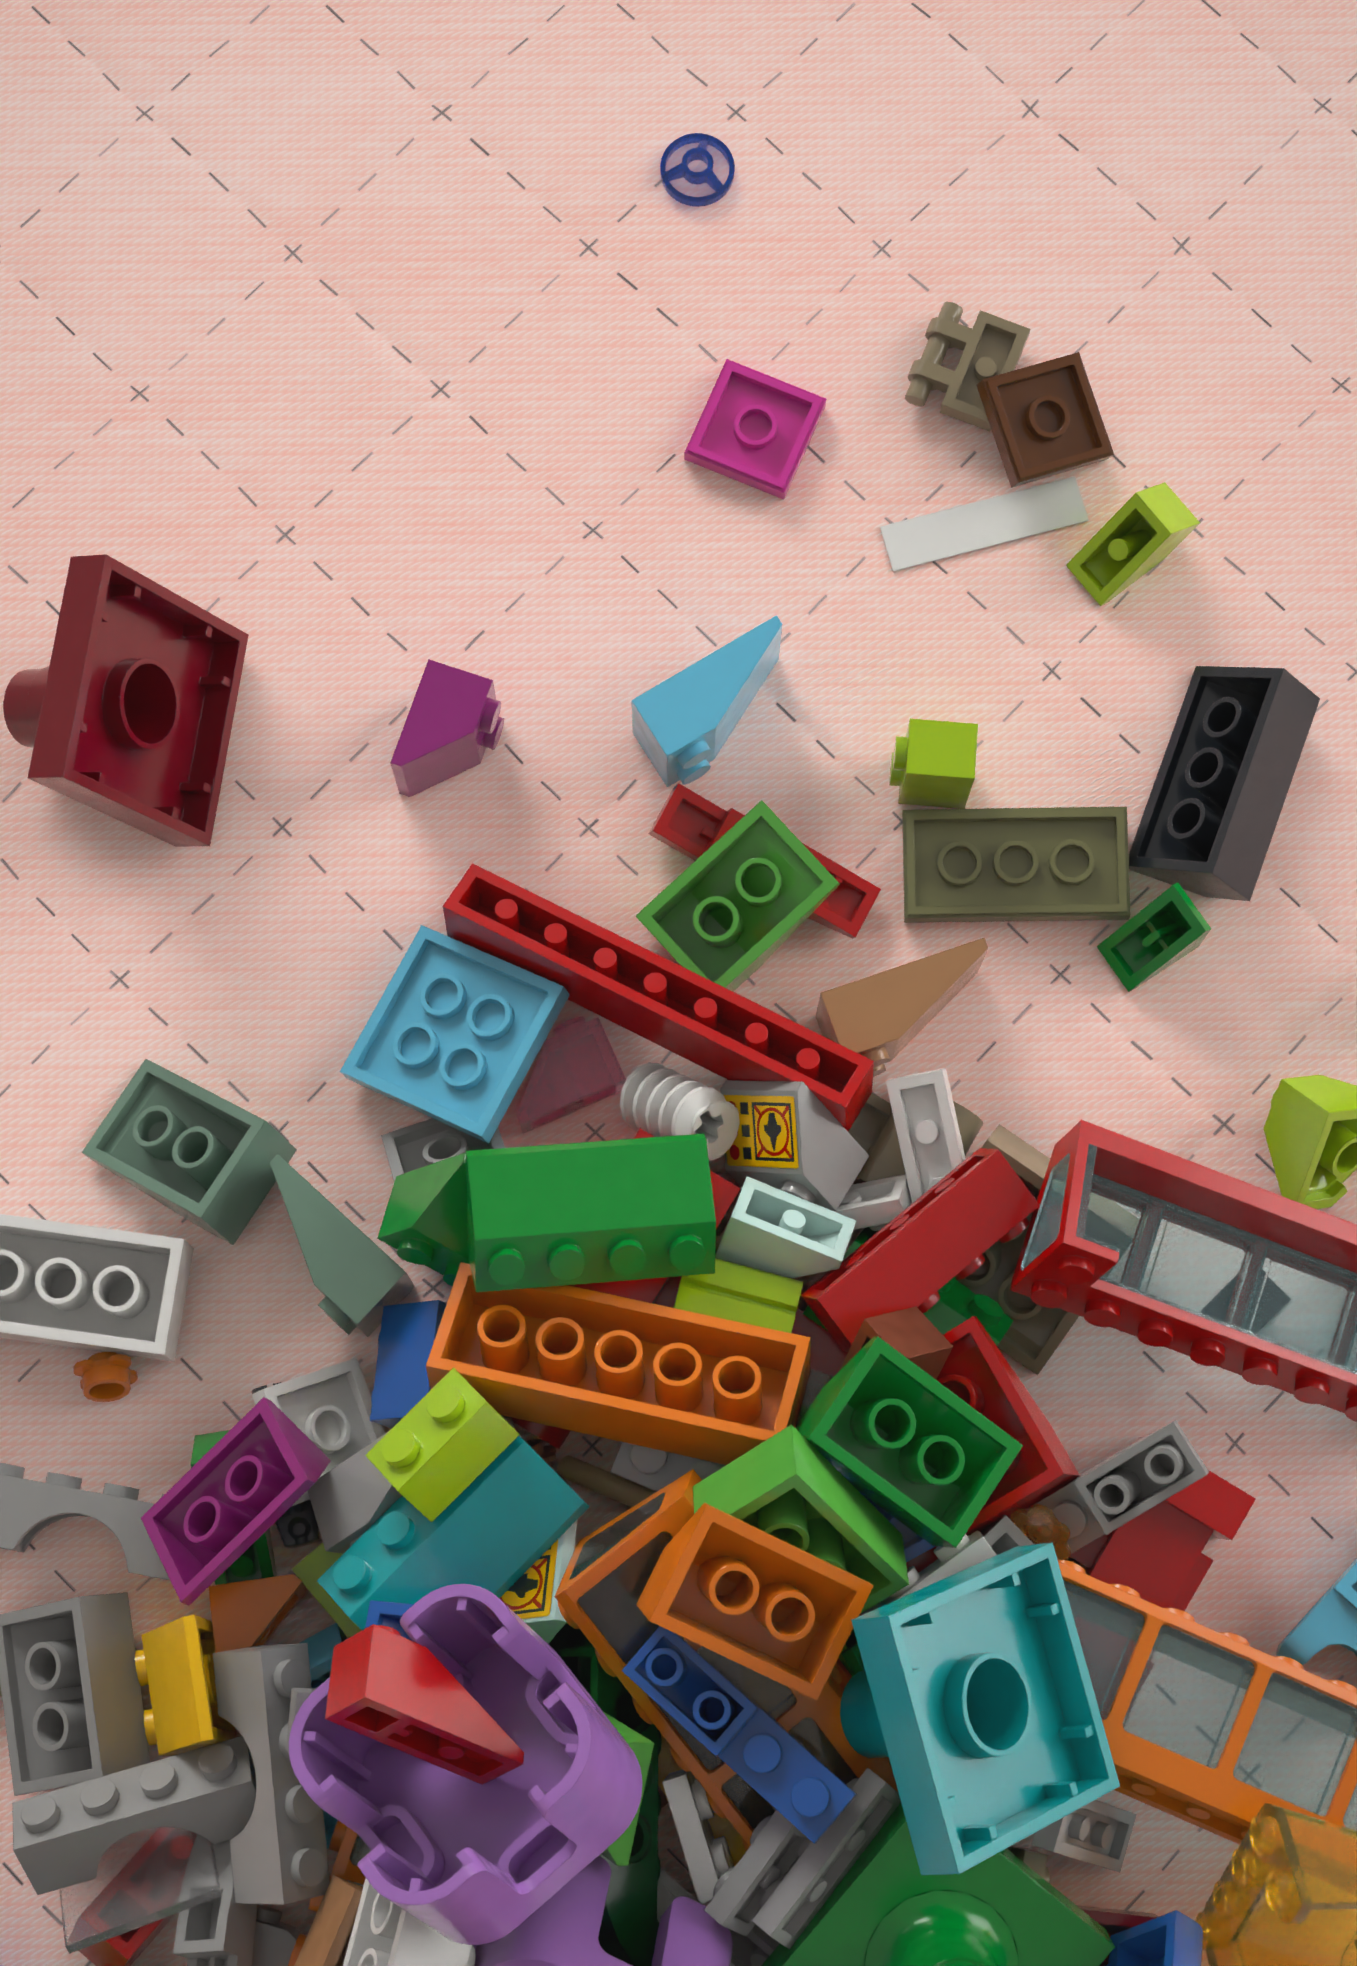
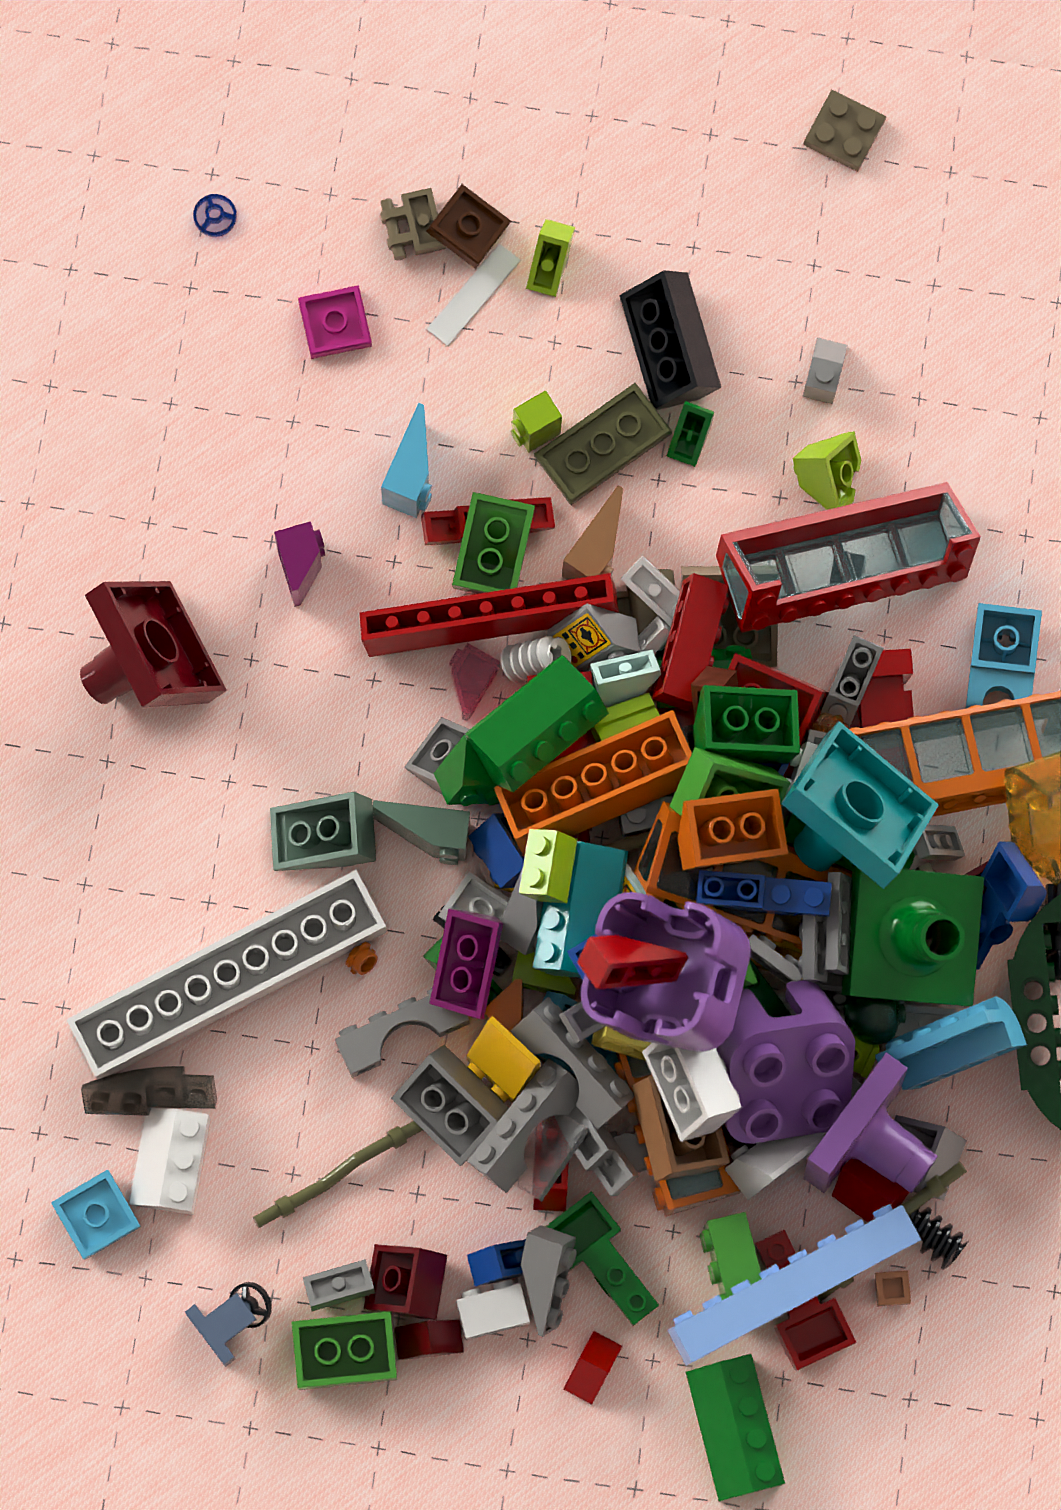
camera: 40 degrees left, 0 degrees up
medium azure plate [340,925,570,1144] -> none

